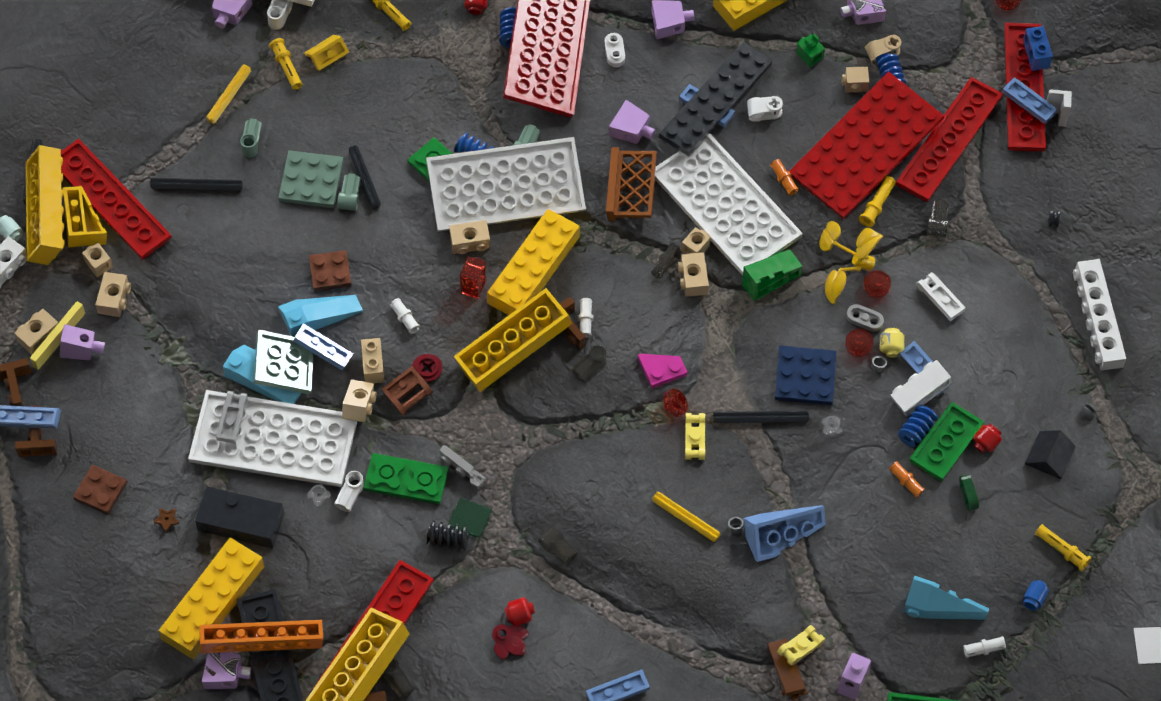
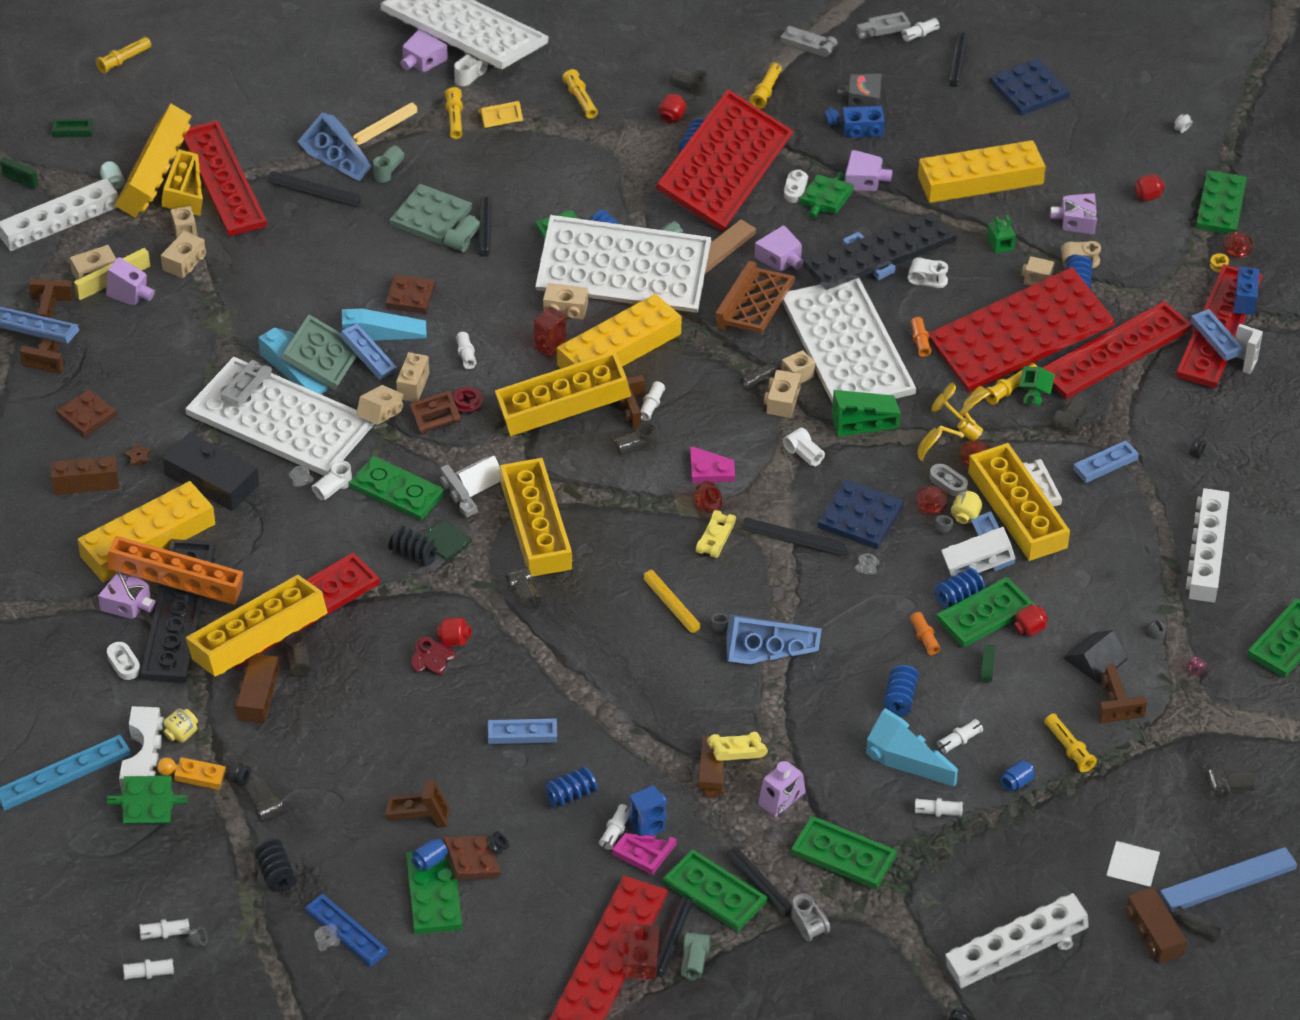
camera: 20 degrees right, 15 degrees down
none -> reddish brown brick [51,456,119,495]
none -> medium blue wedge [298,113,372,181]
none -> white panel [455,456,500,497]
none -> yellow brick [500,458,572,577]
none -> medium nougat tile [705,220,756,274]
none -> white piece [782,427,825,467]
none -> green plate [800,171,854,219]
none -> blue piece [883,665,919,716]
none -> white pin [937,719,983,754]
none -> yellow brick [968,443,1070,561]
none -> green brick [1019,366,1055,406]
none -> medium blue plate [1073,441,1139,483]
none -> reddish brown bracket [1098,664,1147,724]
none -> clear pink hinge [1188,656,1208,675]
none -> yellow bush [1210,254,1229,273]

